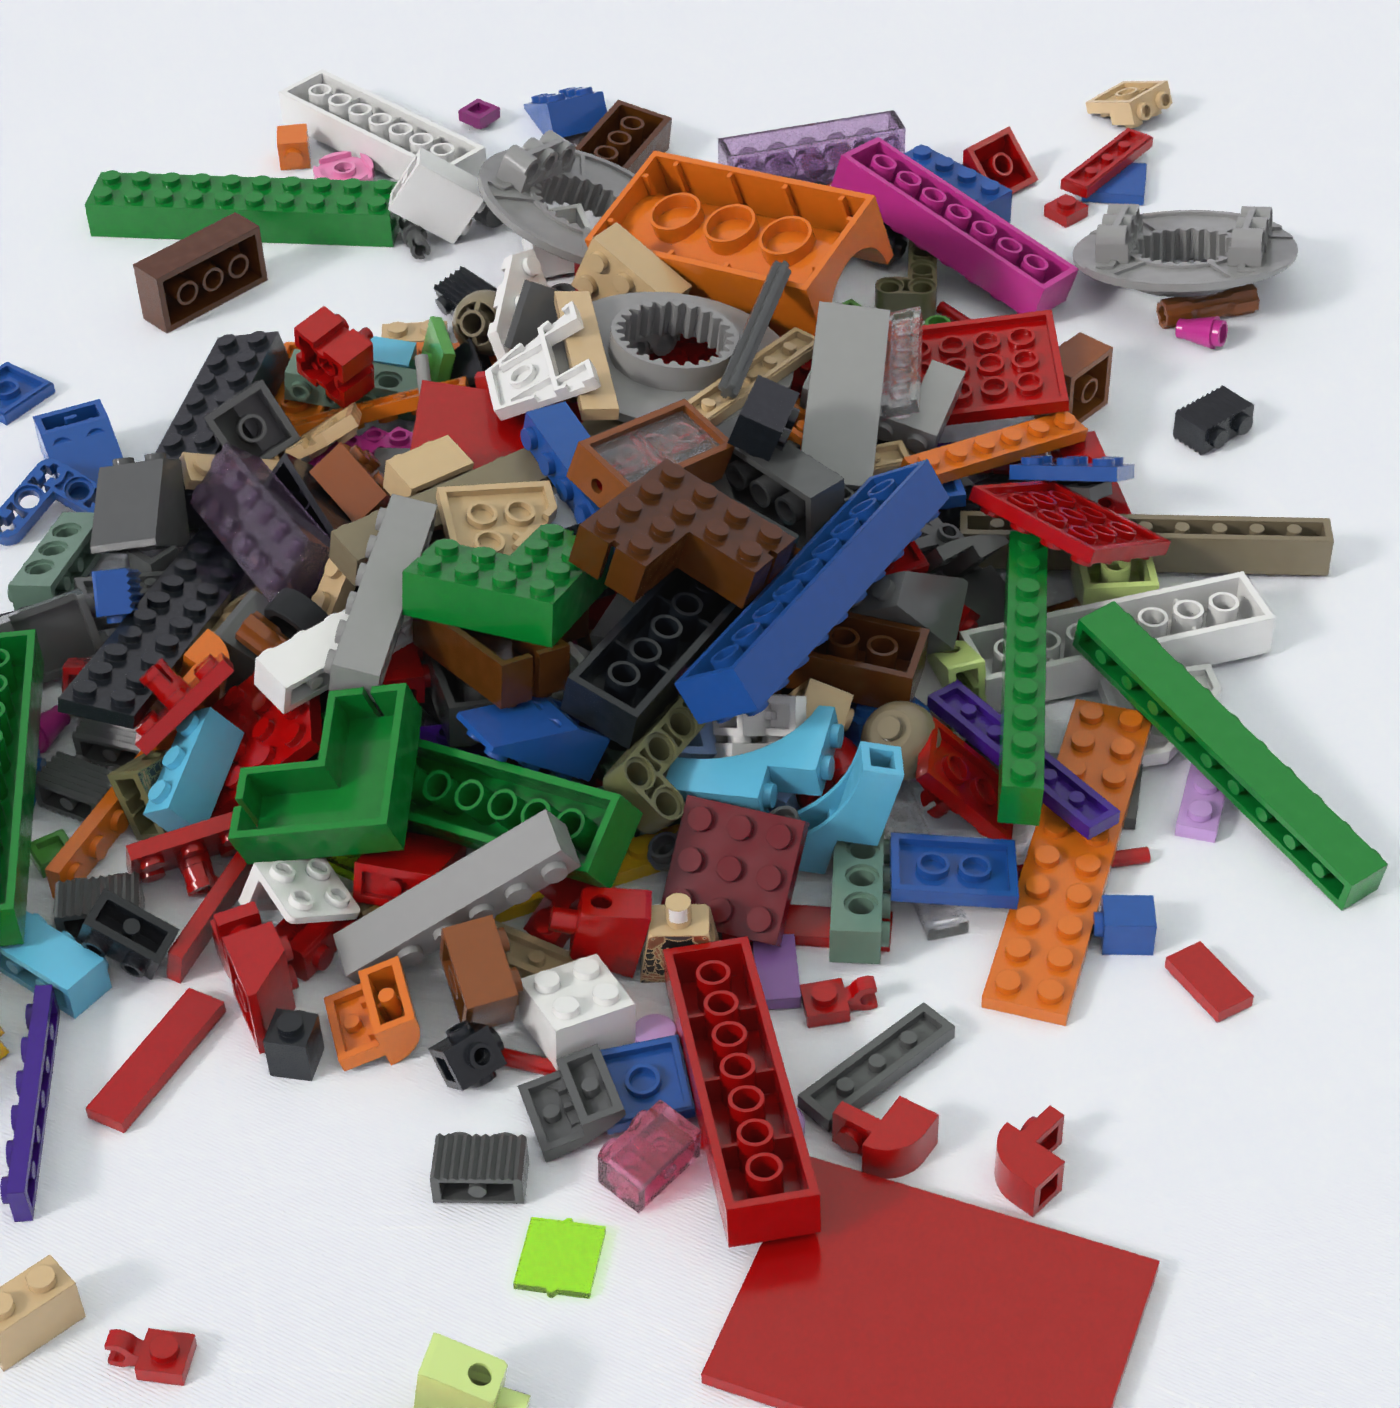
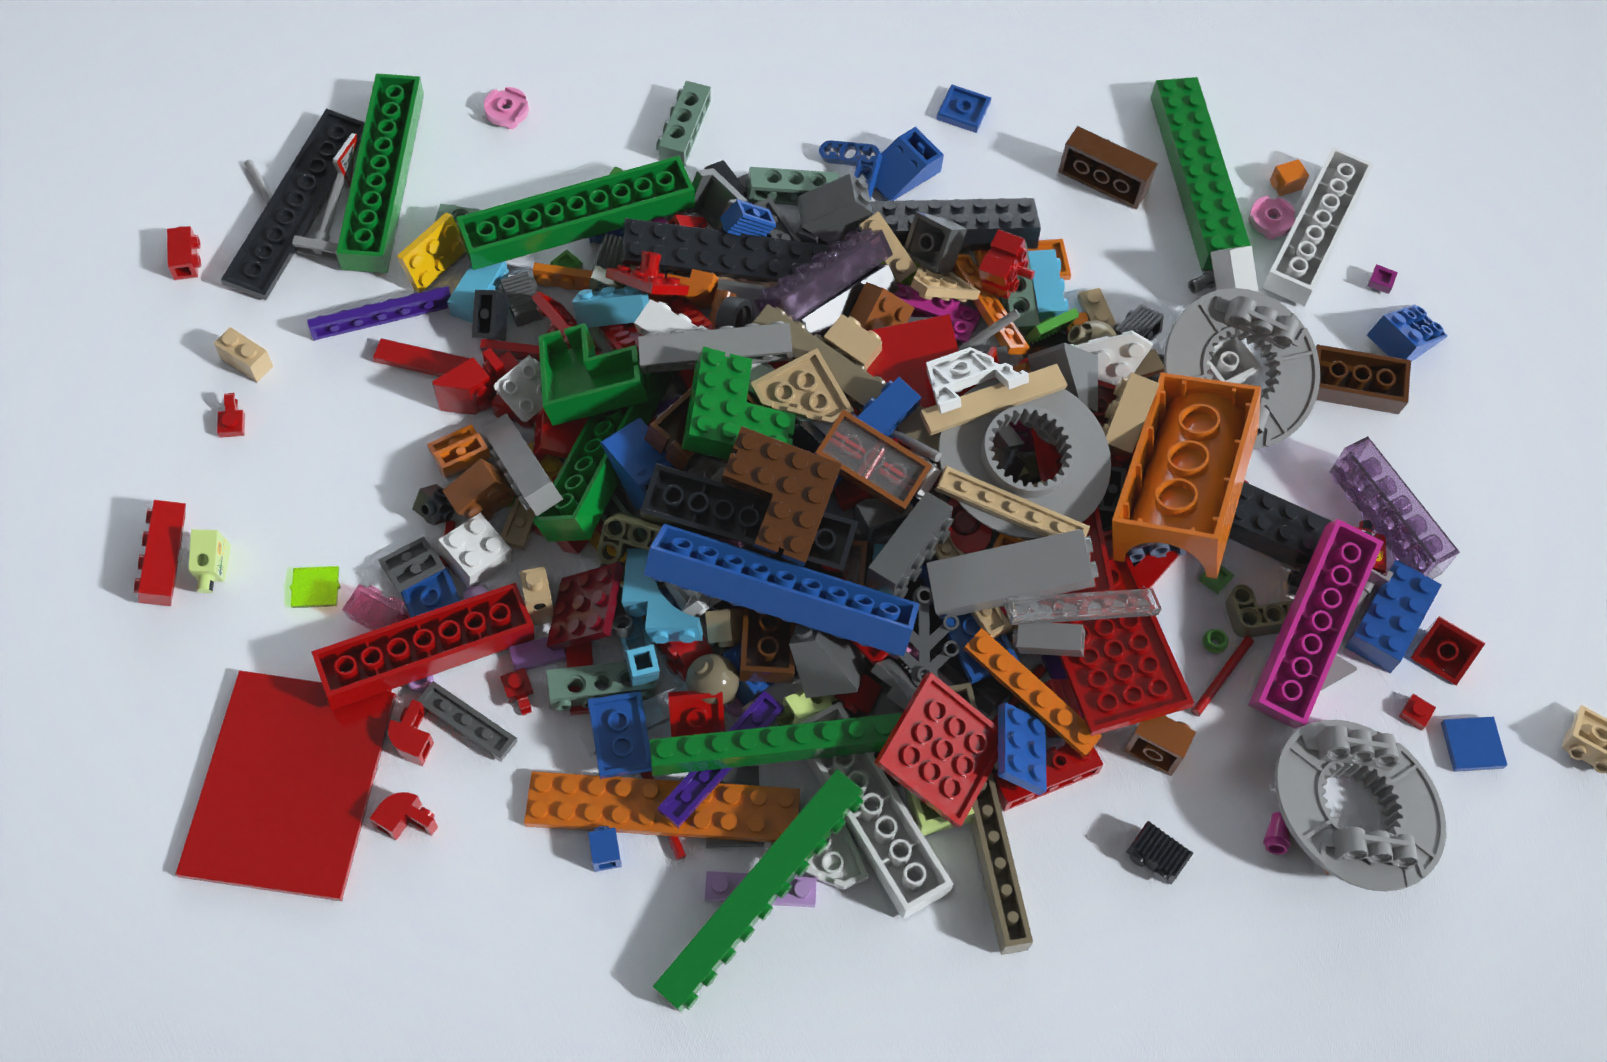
camera: 70 degrees right, 20 degrees up
black brick [263,1008,325,1081] -> none
dark grey brick [430,1132,529,1204] -> none
red torso [548,887,652,978] -> none
dark grey axle [718,260,791,399] -> none
black brick [727,375,800,462] -> none
red tile [1060,128,1153,199] -> none
red tile [1165,941,1254,1023] -> none

